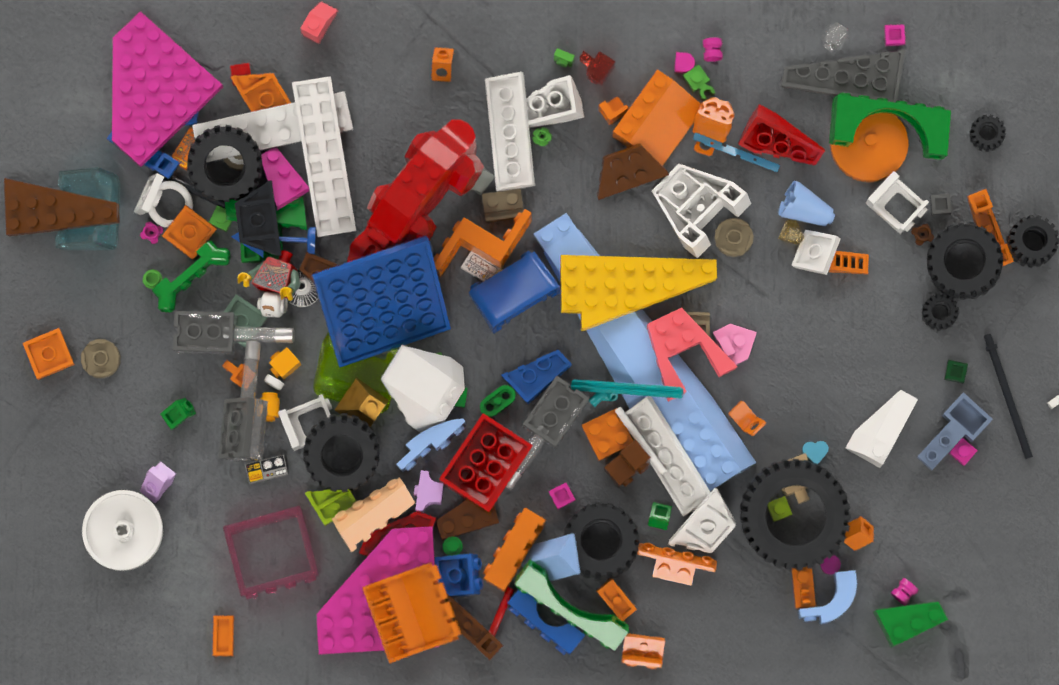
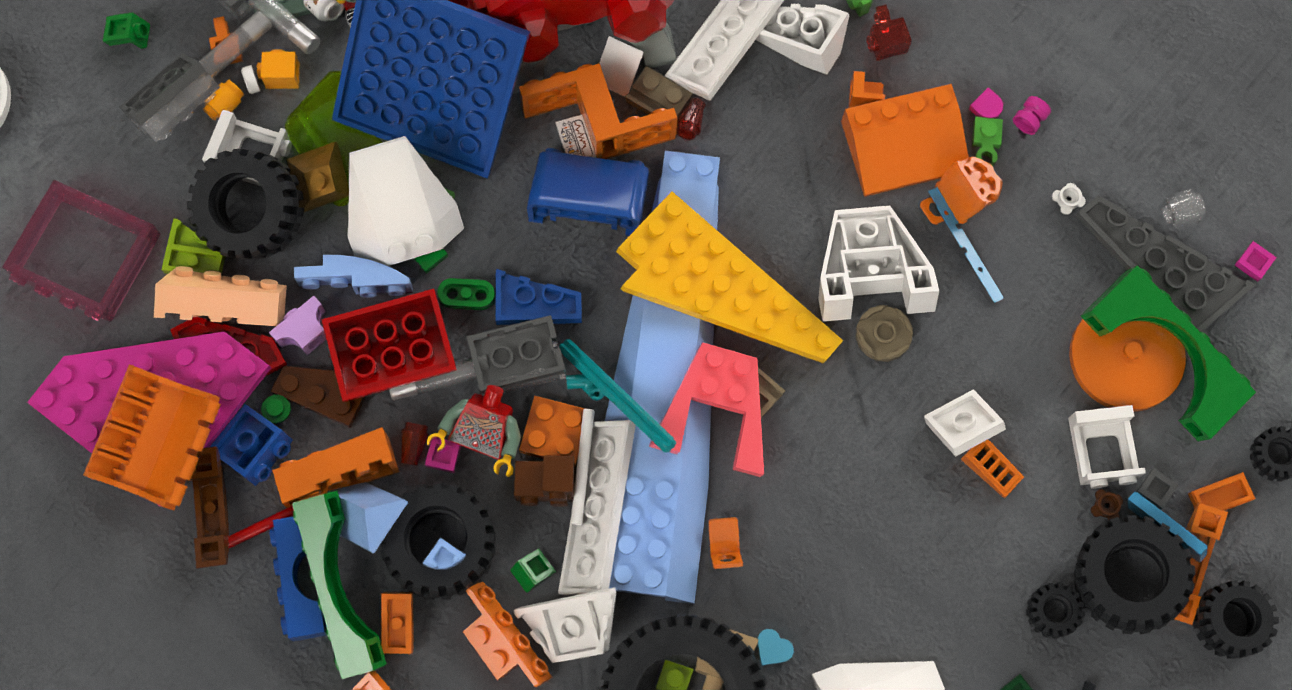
camera: 35 degrees right, 5 degrees down
lavender brick [140,462,176,503] -> none
tile [245,455,289,484] -> none
bright green plate [533,127,552,146] -> none
reddish brown wing [597,144,669,200] -> none
bright pink plate [712,324,757,365] -> none
red wedge [738,104,825,165] -> none
light blue cone [778,181,835,227] -> none
clear yellow tile [779,219,804,244] -> none
none -> clear red cone [401,422,430,466]
none -> light blue tile [423,538,466,570]
none -> torso [427,385,521,477]
none -> white sticker [600,36,644,97]
none -> clear red cone [676,98,706,140]
none -> white plate [1052,183,1085,215]
none -> dark azure tile [1128,492,1207,563]
none -> orange tile [1188,472,1256,511]

